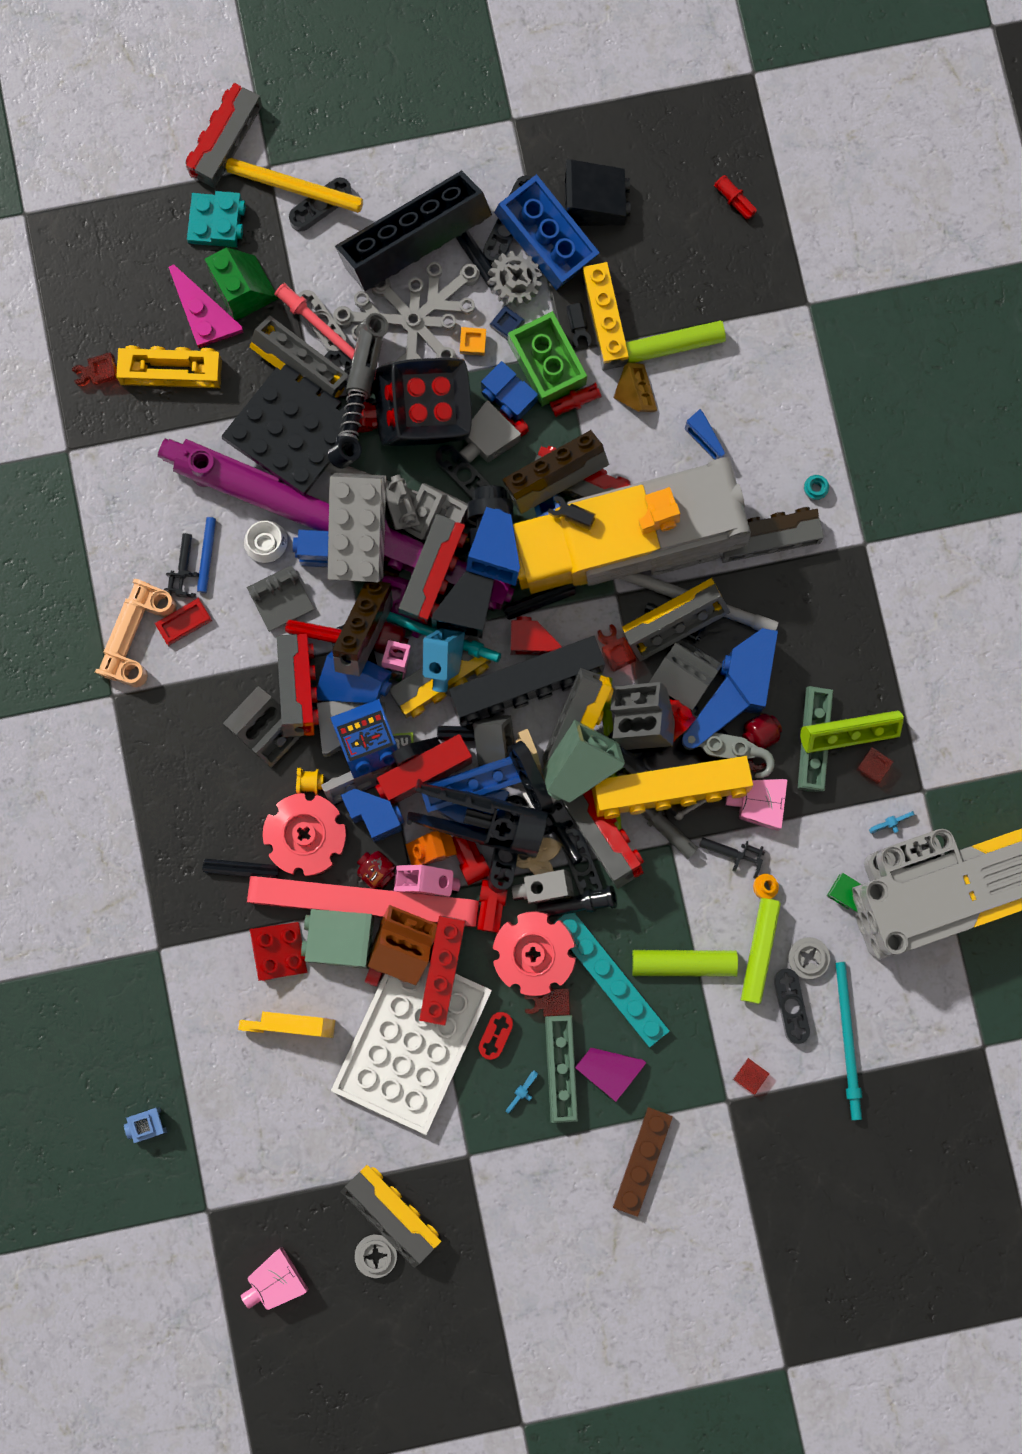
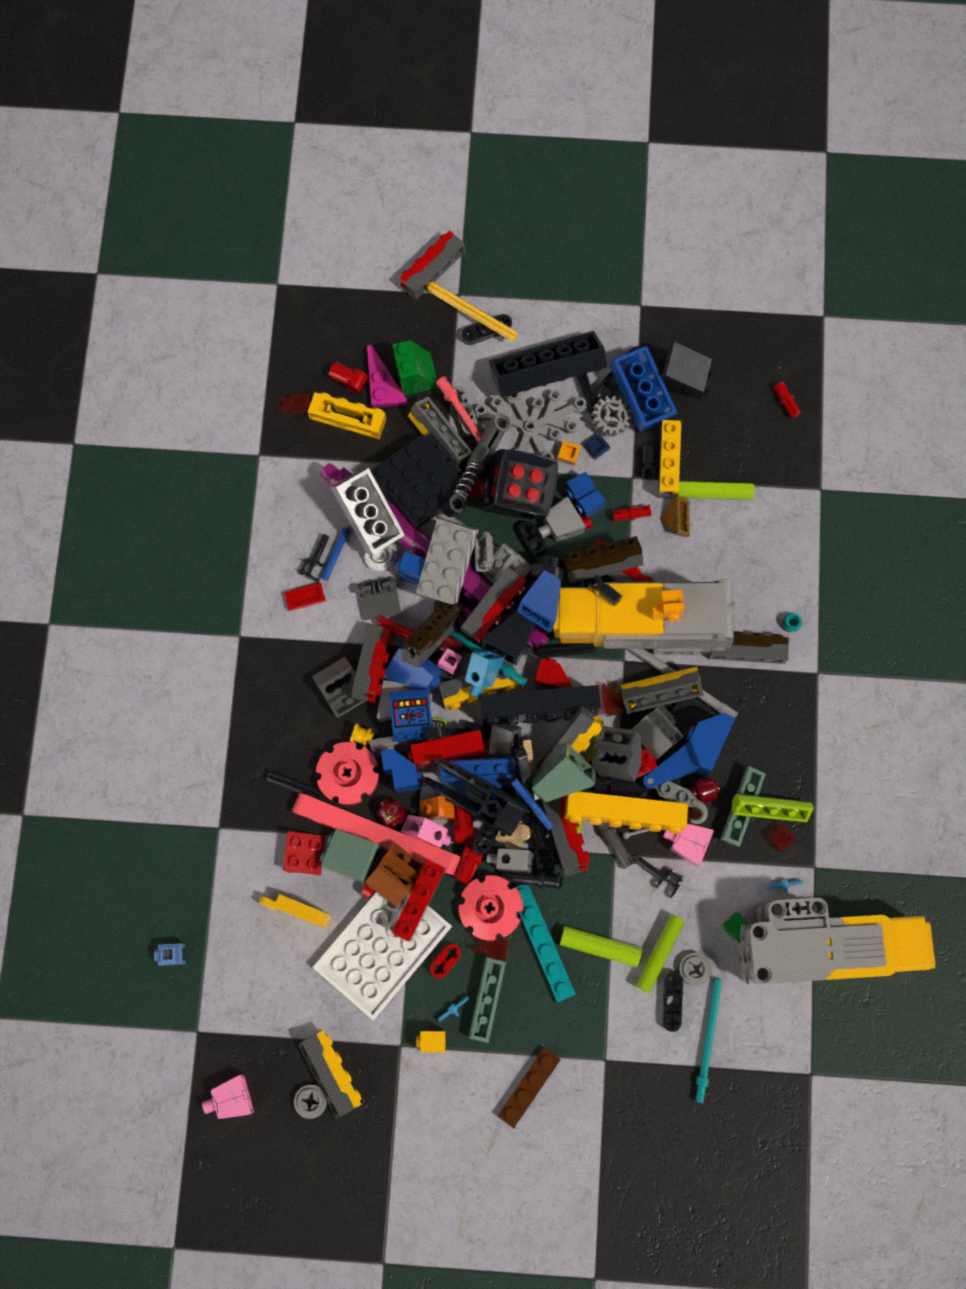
camera: 20 degrees right, 5 degrees down
light nougat piece [95,579,177,687] -> none
teal plate [187,191,246,247] -> none
bright green brick [508,311,587,407] -> none
magenta slope [575,1048,646,1102] -> none
blue slope [685,409,725,460] -> none
clear red plate [733,1058,770,1095] -> none
light orange plate [753,874,779,899] -> none
none -> red piece [328,362,368,394]
none -> light grey slope [330,468,405,554]
none -> yellow brick [416,1031,446,1053]
none -> blue bar [511,779,554,830]

